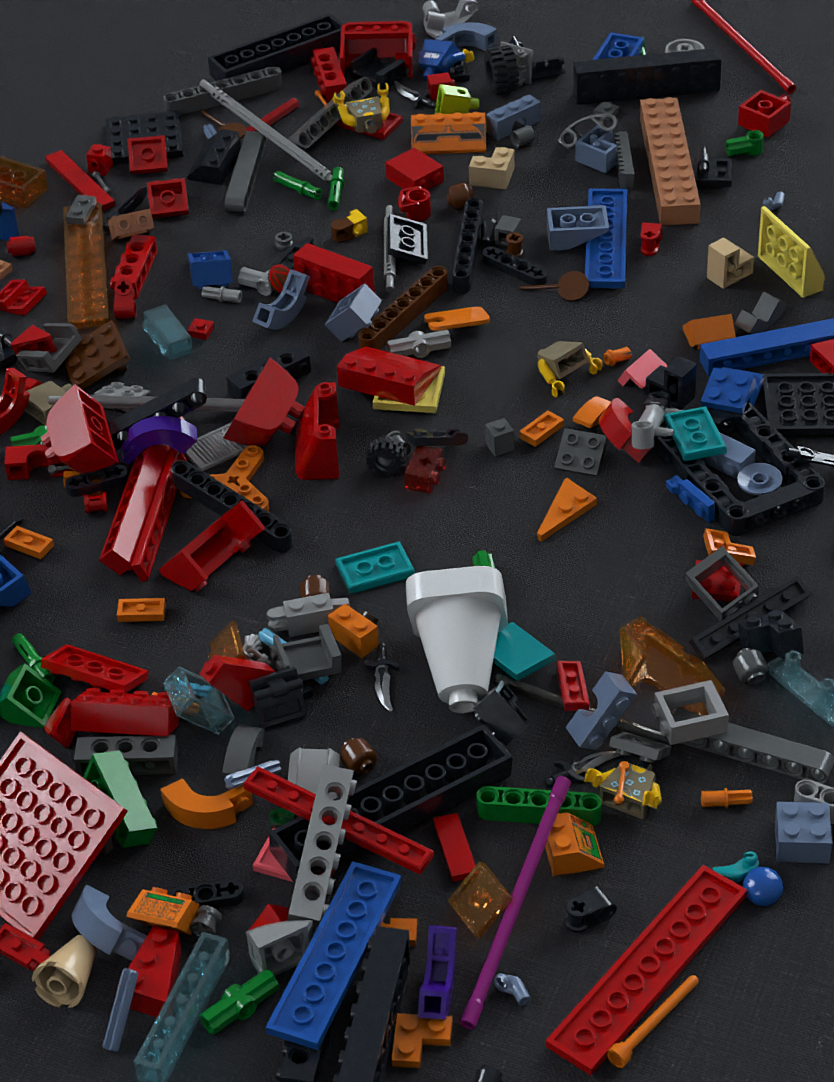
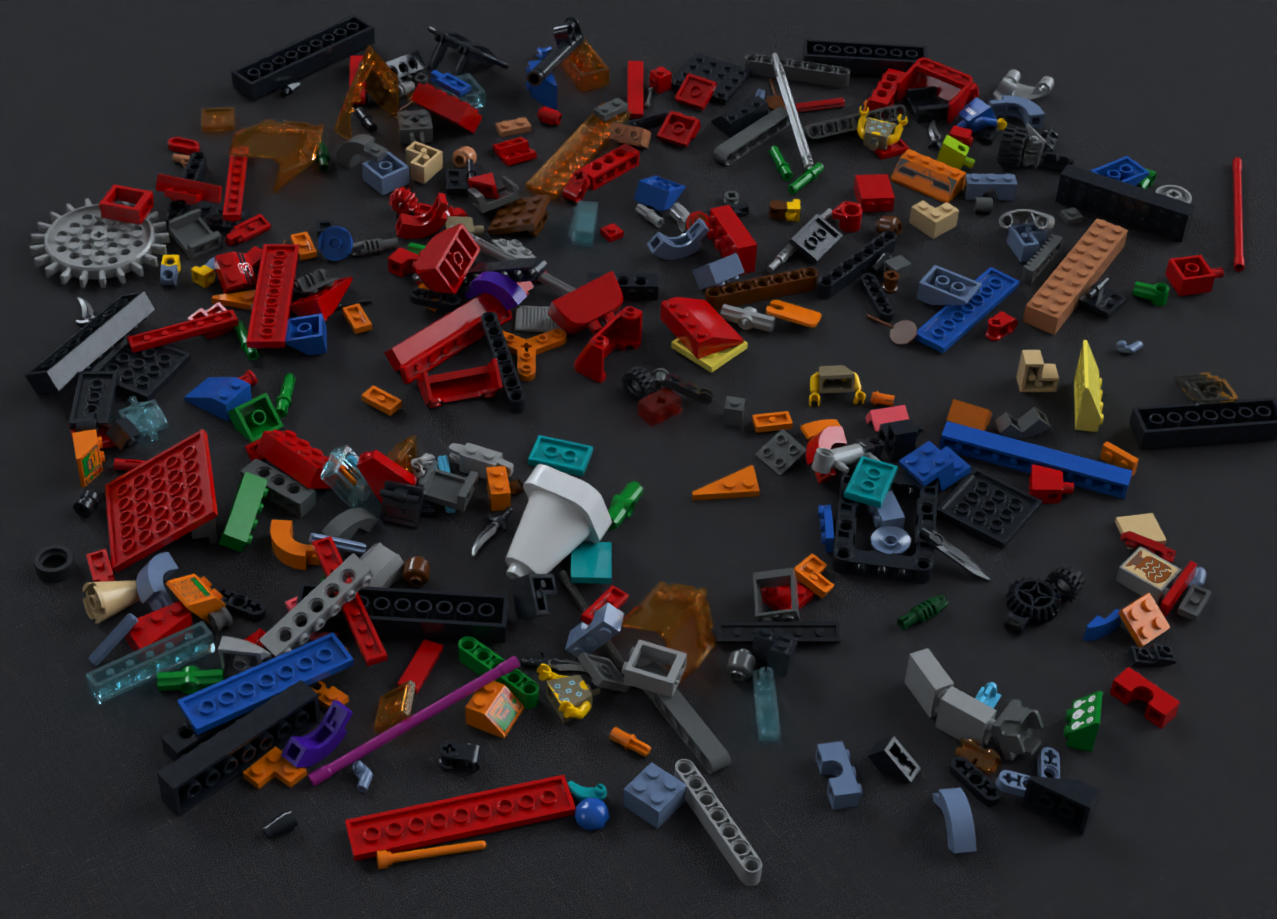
camera: 30 degrees right, 0 degrees up
red plate [41,644,149,694] -> none
red bush [84,492,108,514] -> none
reddish brown head [300,575,331,598] -> none
orange hinge [614,761,629,805] -> none

